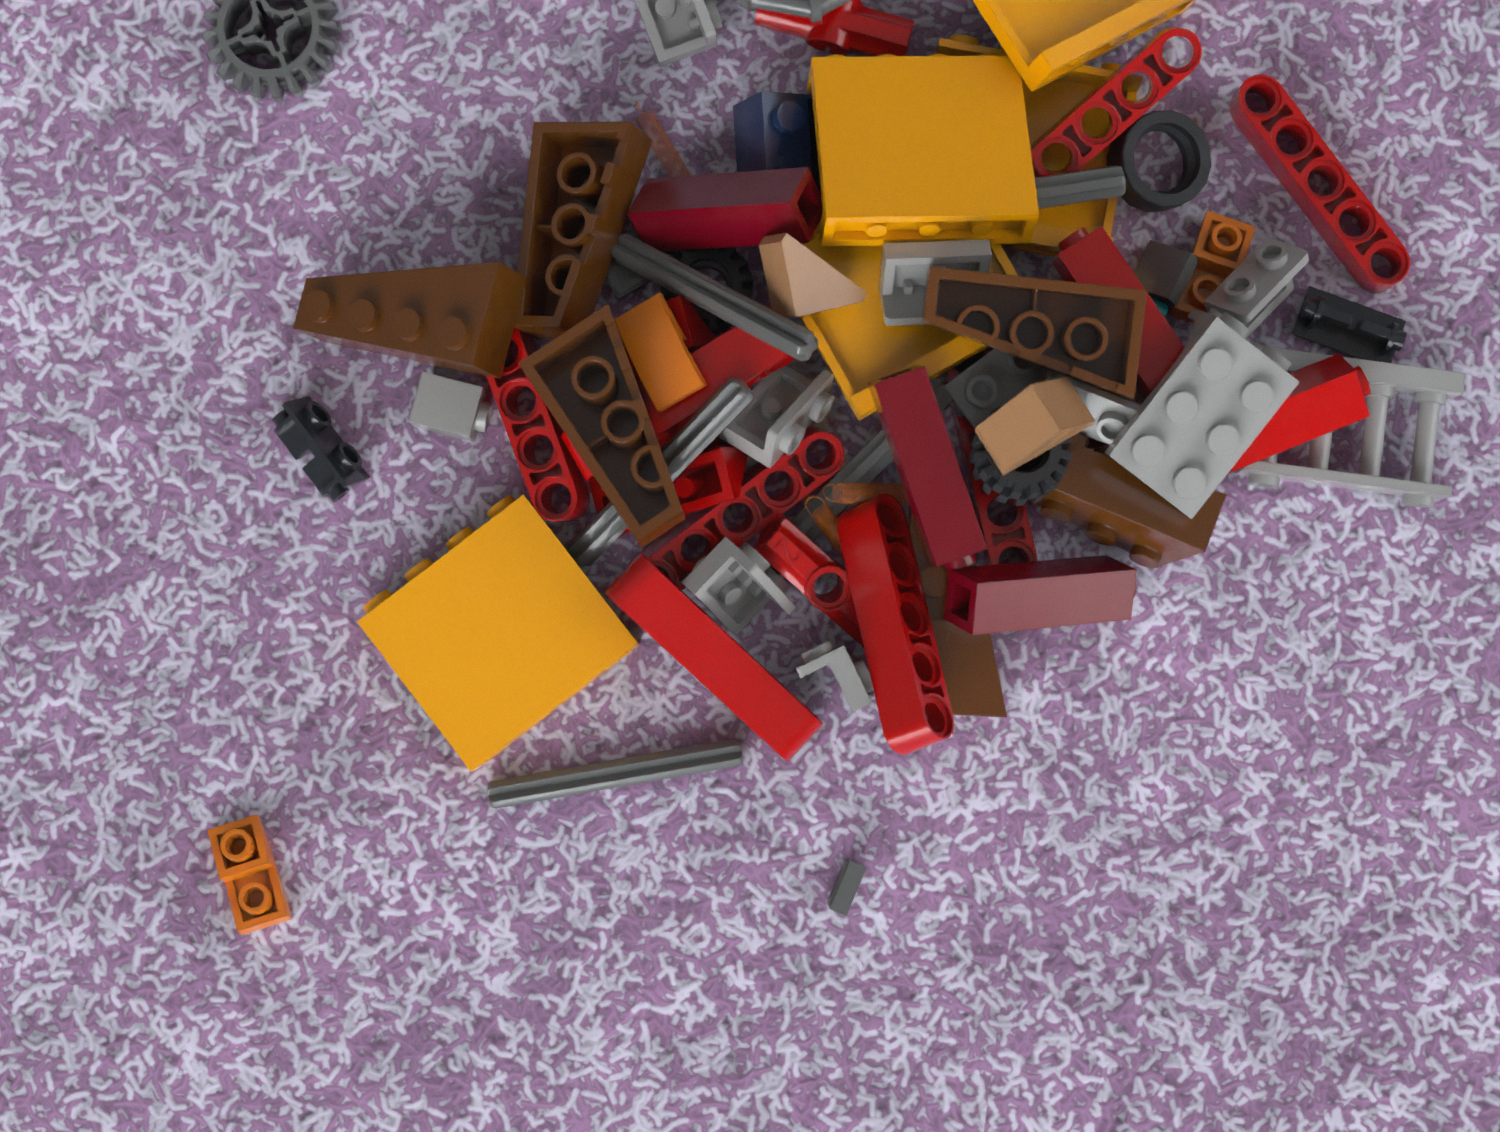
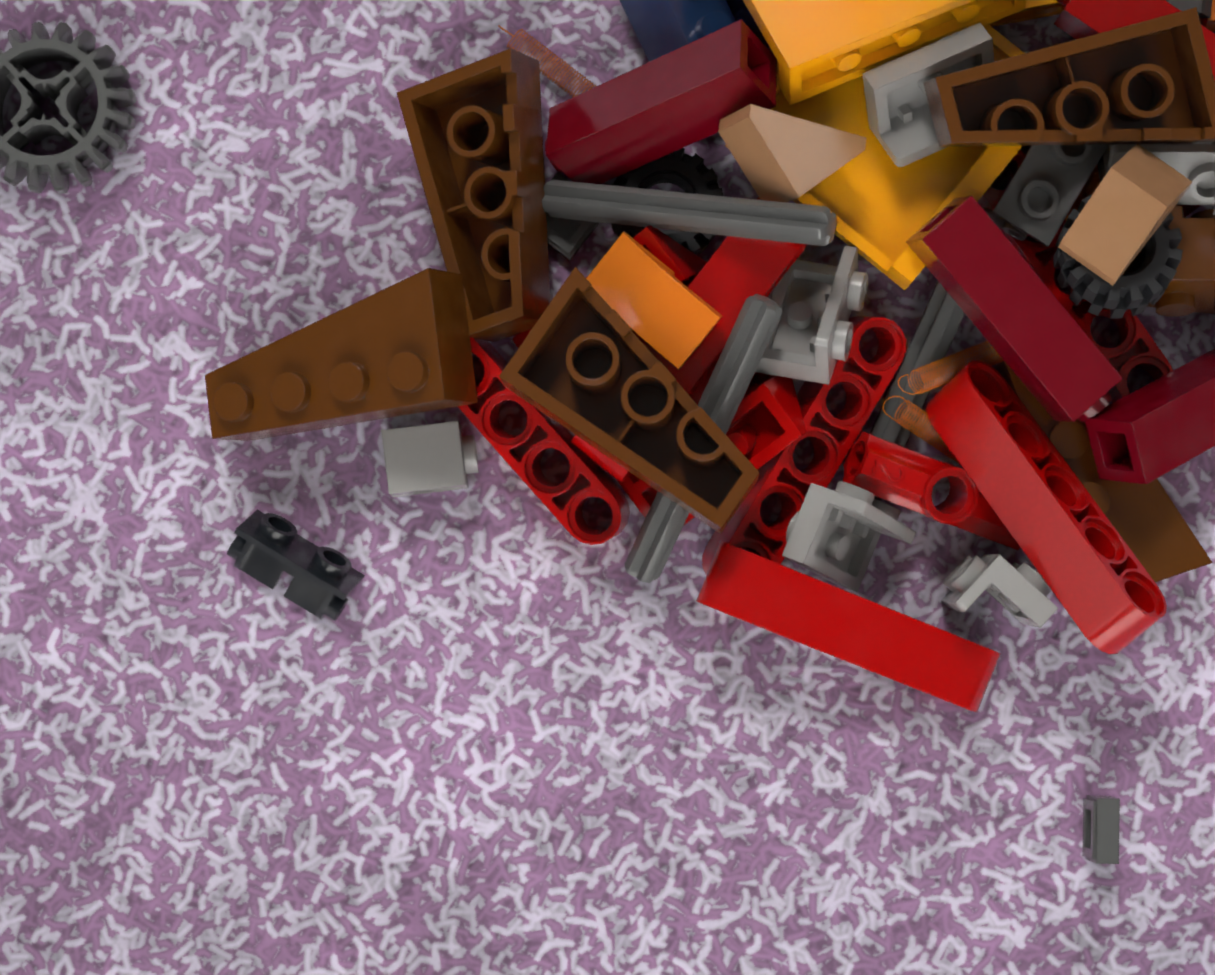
camera: 25 degrees left, 0 degrees up
light orange panel [357,494,640,771] -> none
dark grey axle [487,738,743,809] -> none

